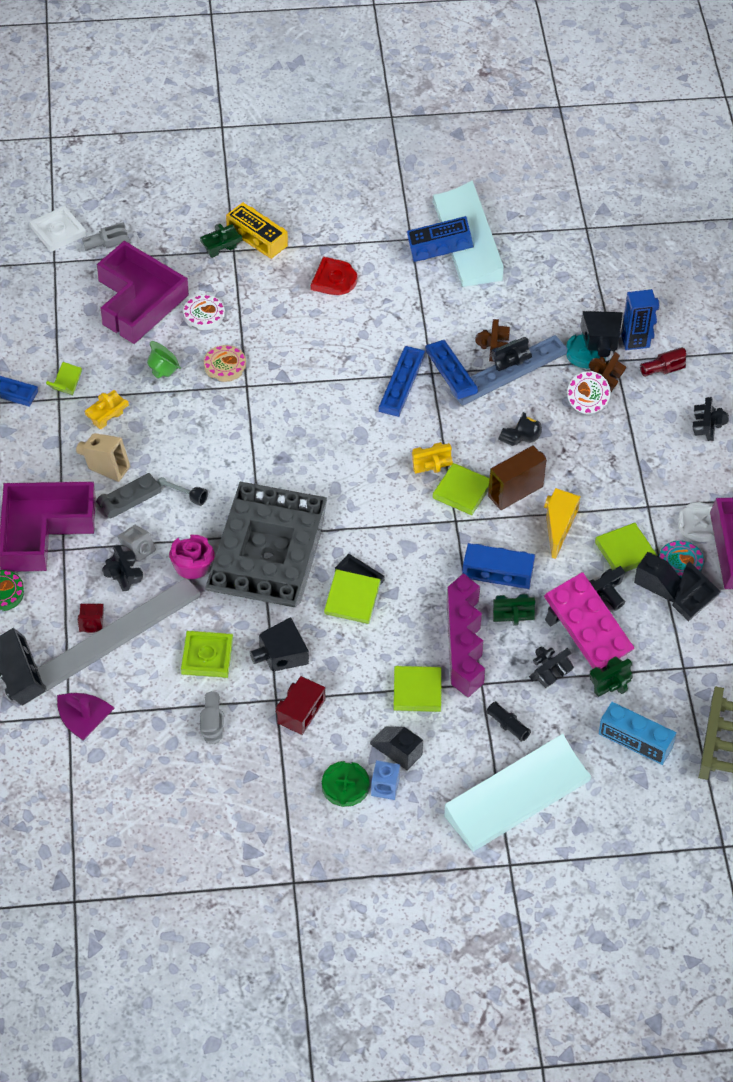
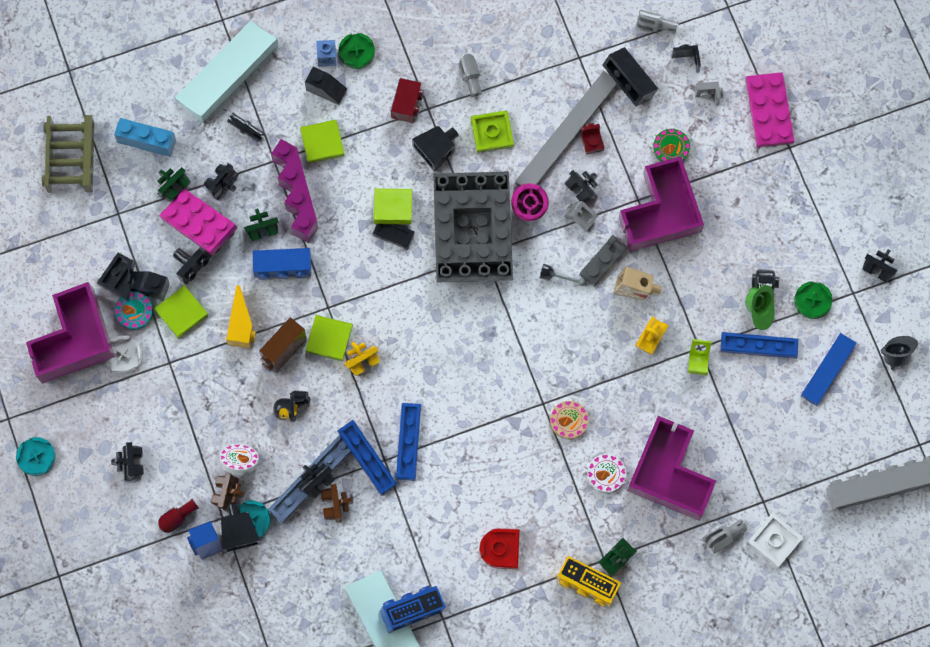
camera: 165 degrees right, 20 degrees up
magenta shield [57,693,115,741] -> none
bright green piece [147,341,181,379] -> none

